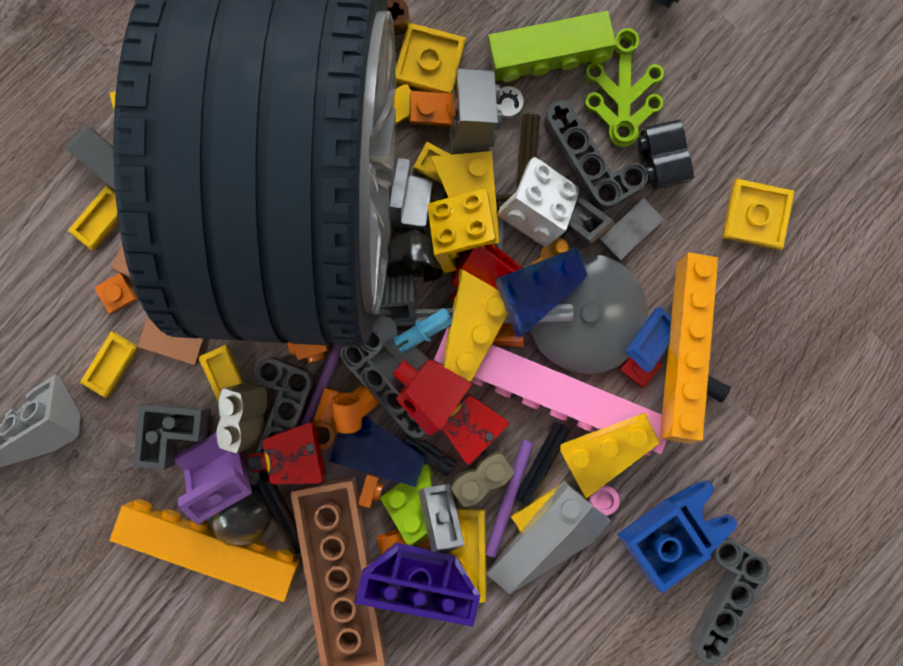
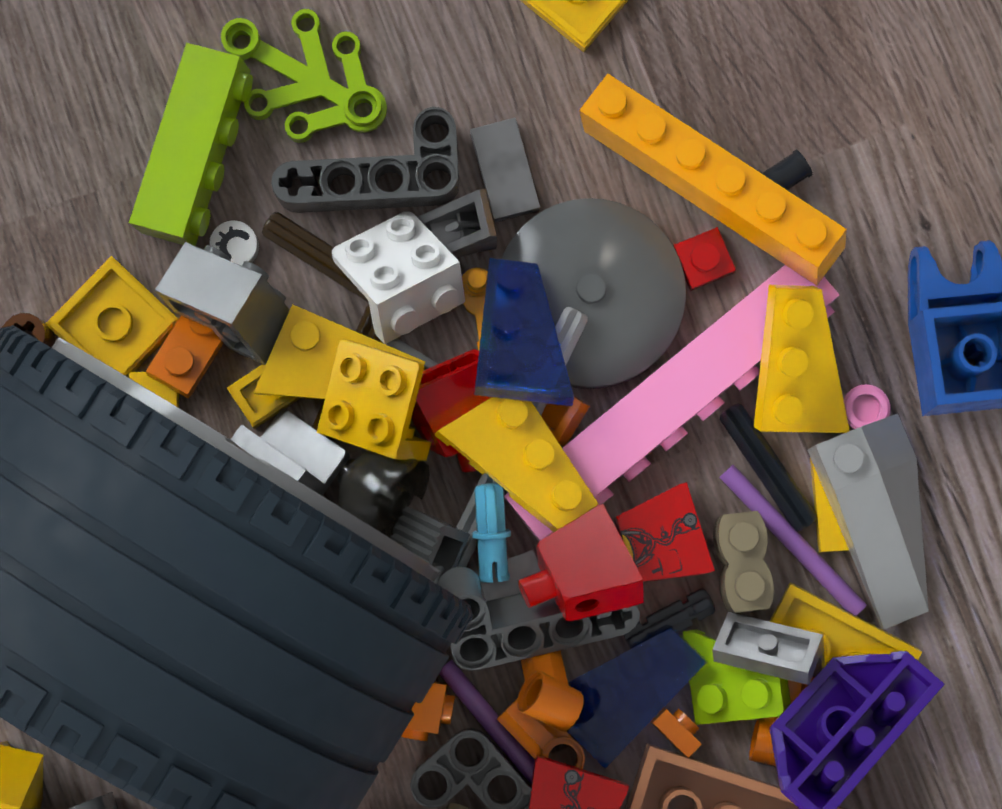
camera: 55 degrees left, 5 degrees down
blue tile [625,307,671,372] -> none
black brick [637,119,694,190] -> none

